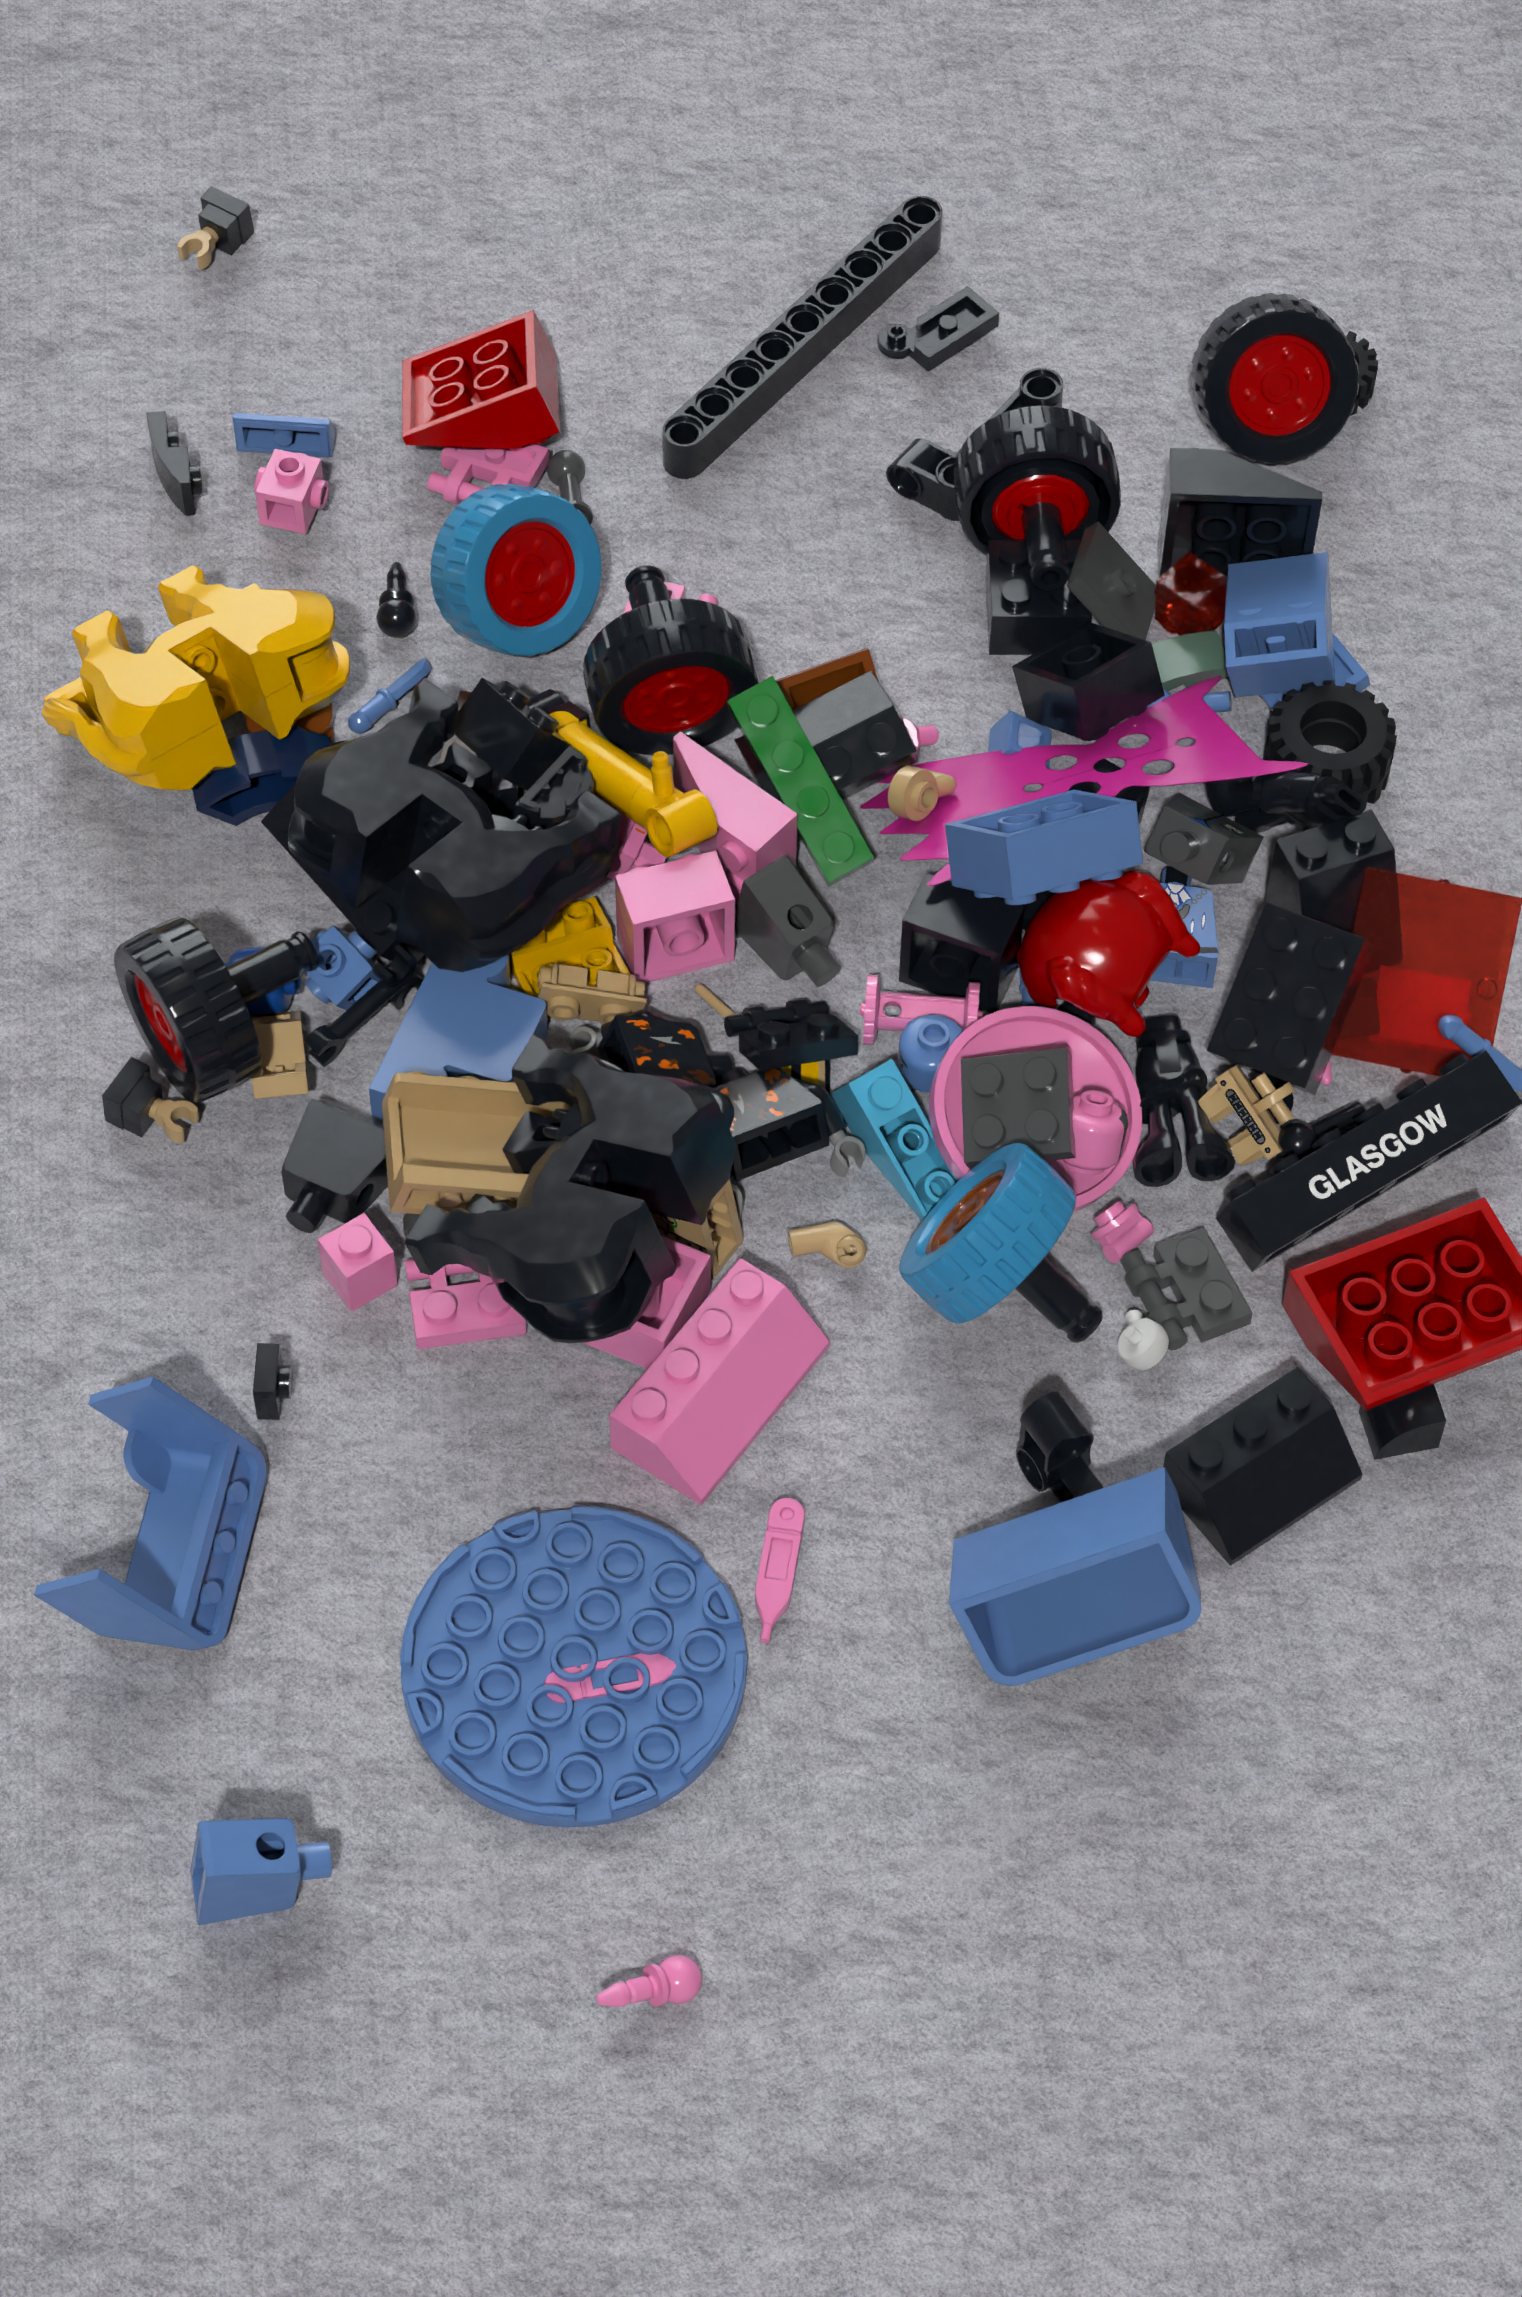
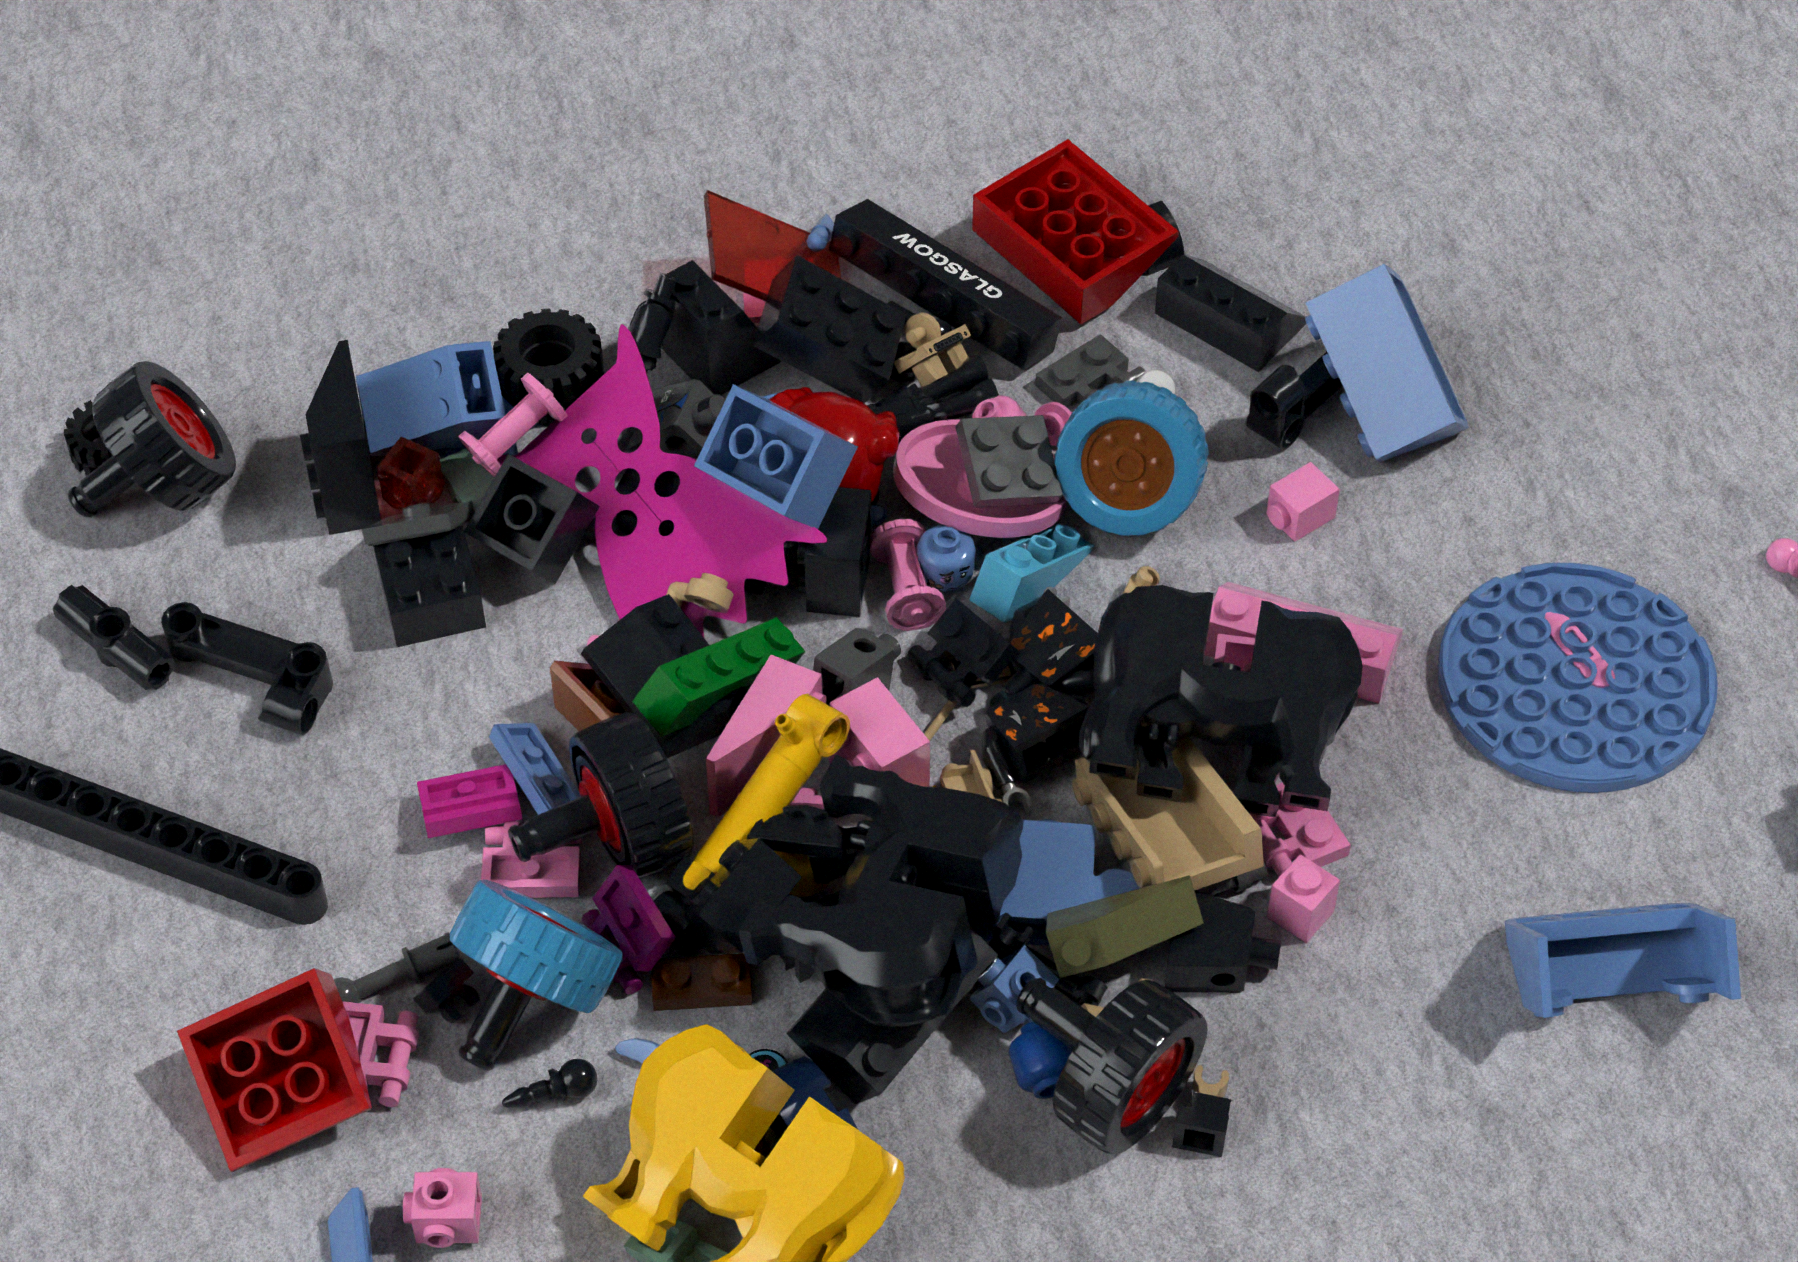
camera: 105 degrees left, 5 degrees down
black plate [253,1343,293,1420] -> none
bright pink piece [755,1498,805,1643] -> none
black hinge [877,286,999,371] -> none
black wheel [954,405,1121,591] -> none
medium blue slope [988,710,1052,768] -> none
none -> black piece [53,585,175,690]
none -> dark pink plate [417,764,522,838]
none -> bright pink hose [458,373,568,477]
none -> medium blue tile [489,723,581,815]
none -> magenta plate [582,865,676,995]
none -> olive slope [1046,875,1204,978]
none -> bright pink brick [1266,462,1340,542]

